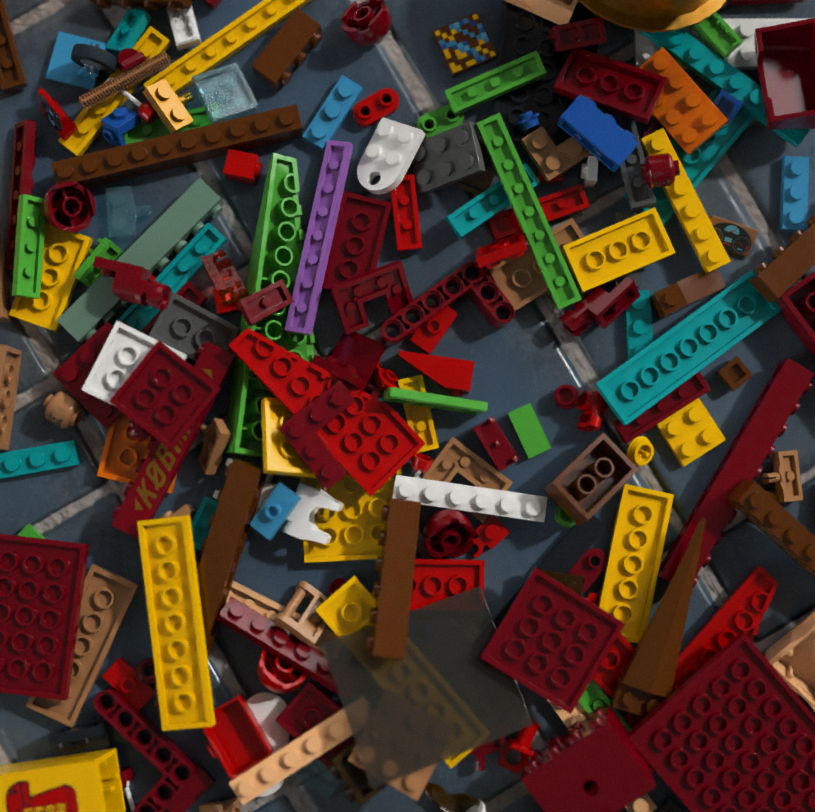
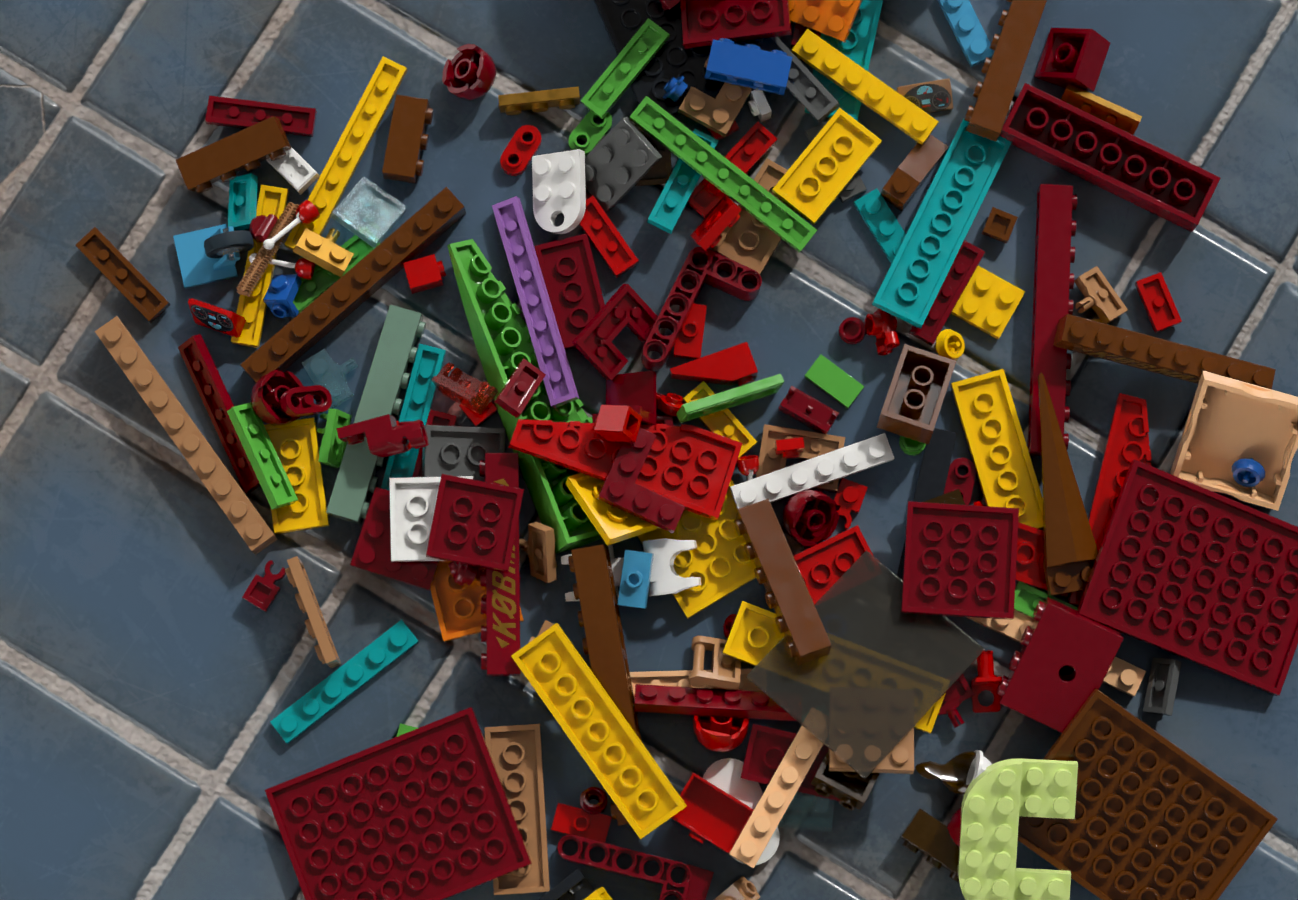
camera: 25 degrees left, 5 degrees down
medium nougat head [43,391,84,428] -> none
teal plate [191,496,219,550] -> none
dark azure plate [302,75,363,152] -> none
tile [432,12,497,78] -> none
dark red plate [559,277,640,337] -> none
dark red head [641,153,680,189] -> none
none -> hinge [263,200,320,250]
none -> dark red plate [280,385,332,417]
none -> pearl gold plate [498,86,580,115]
none -> red brick [594,405,642,443]
none -> red plate [775,437,805,459]

